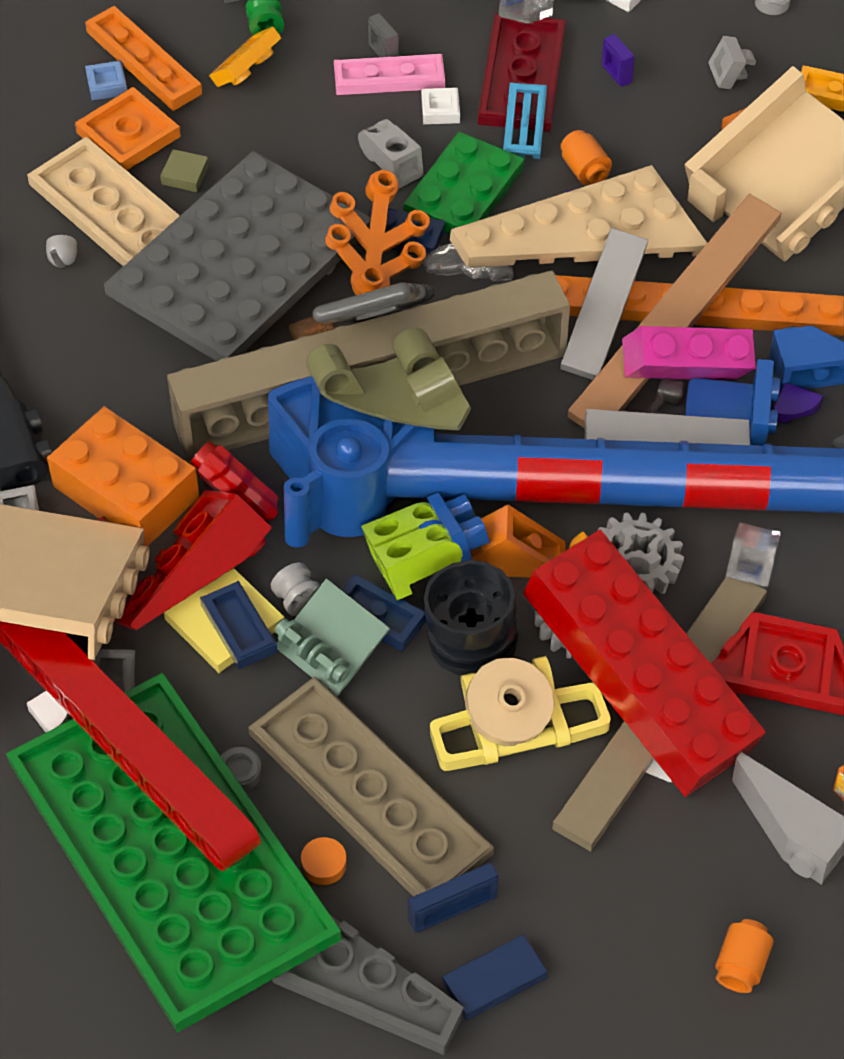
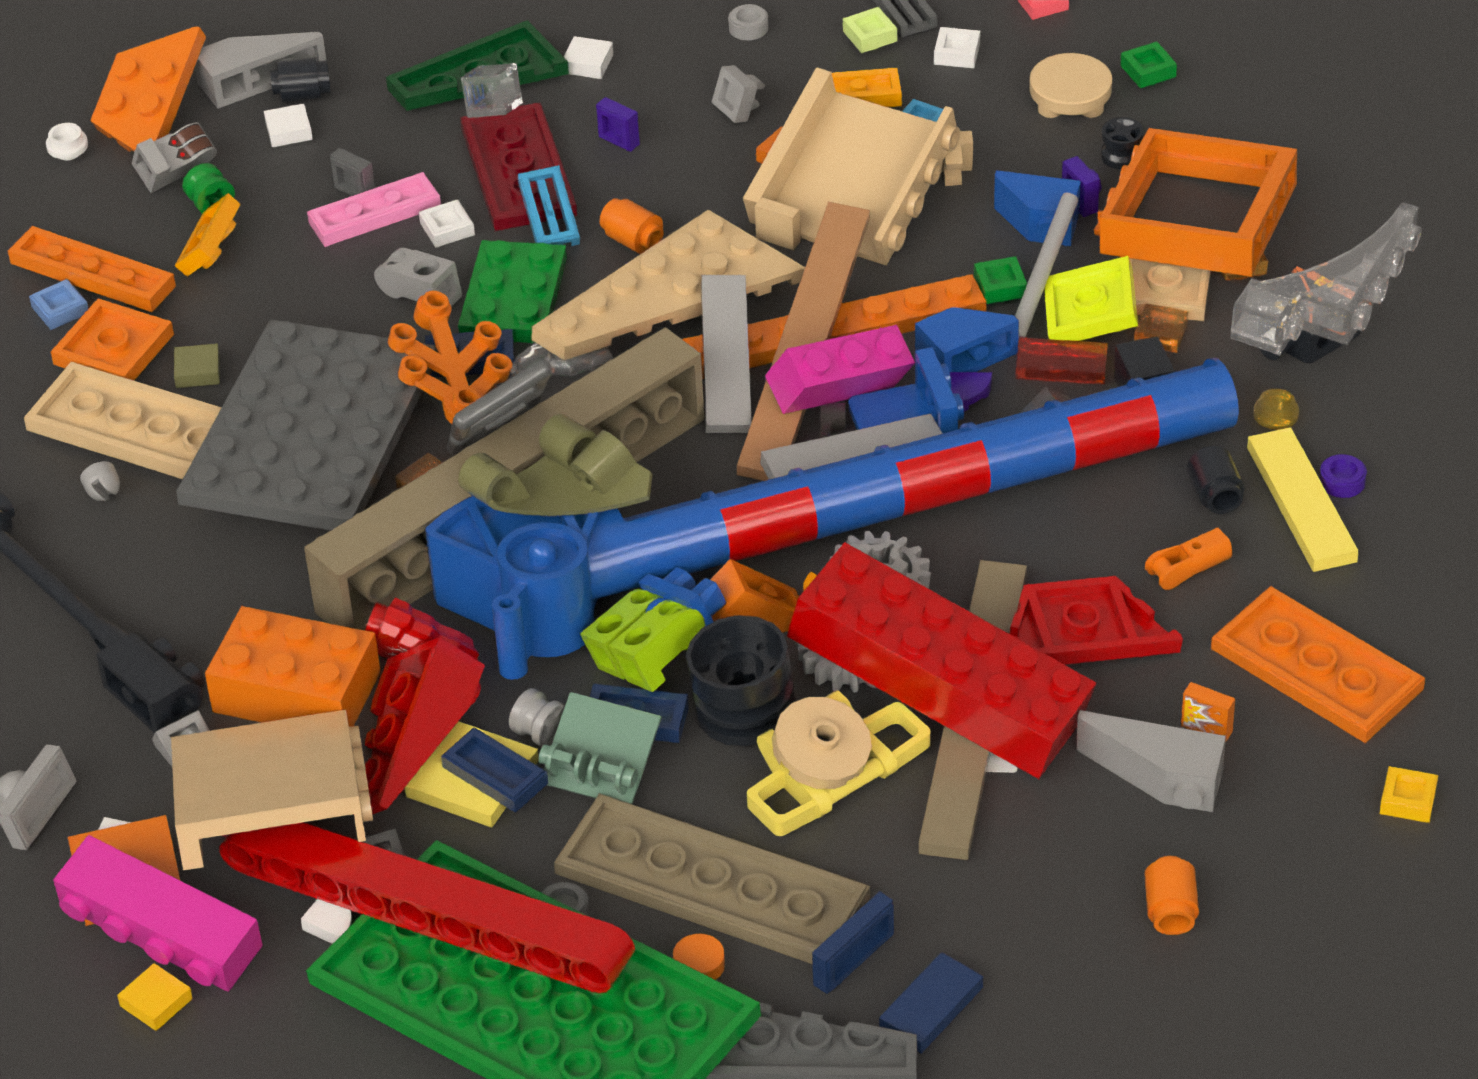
camera: 20 degrees left, 10 degrees down
clear brick [726,523,781,587] -> none

